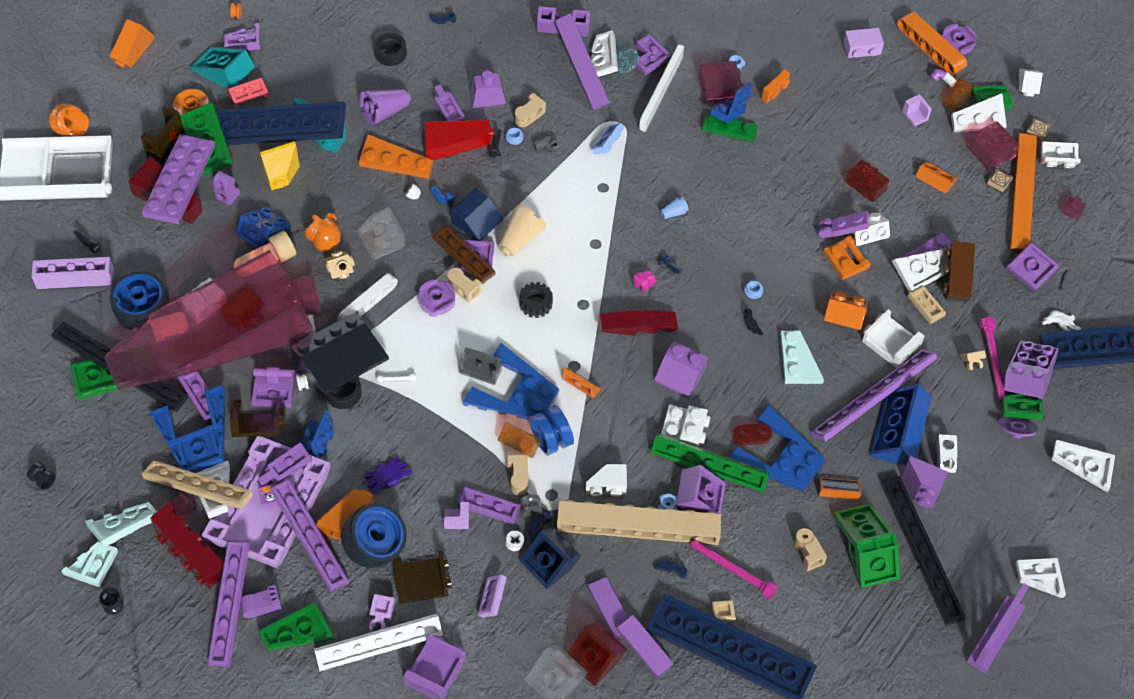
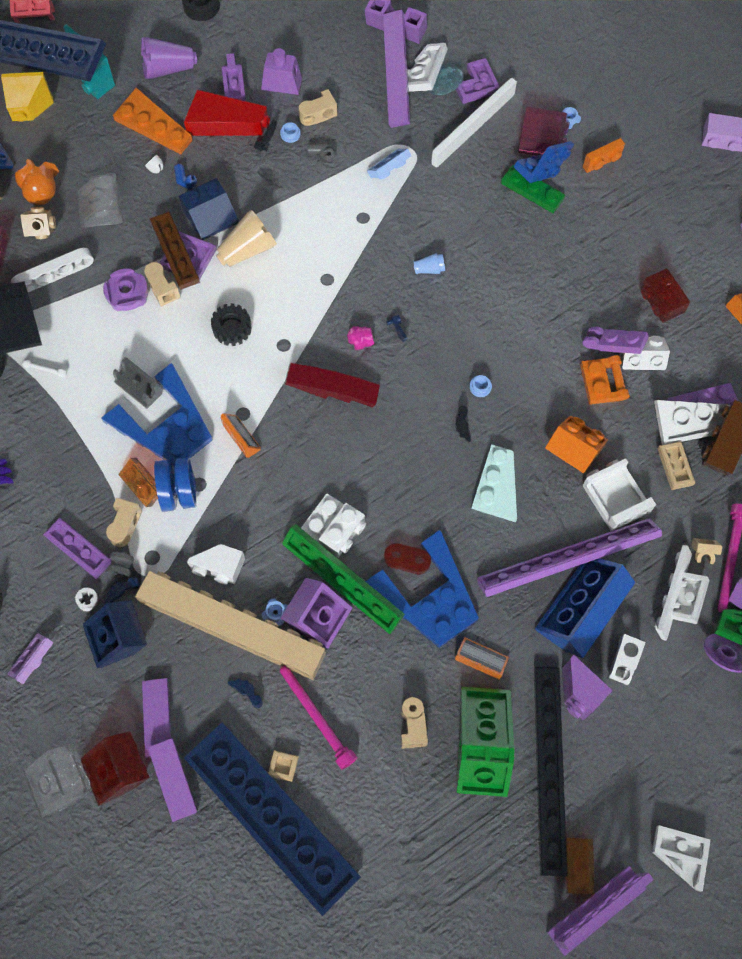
camera: 20 degrees right, 10 degrees up
lavender panel [444,502,469,529] -> none
medium lavender slope [654,341,708,398] -> none
none -> clear orange plate [566,838,595,895]
none -> white bracket [655,545,710,640]

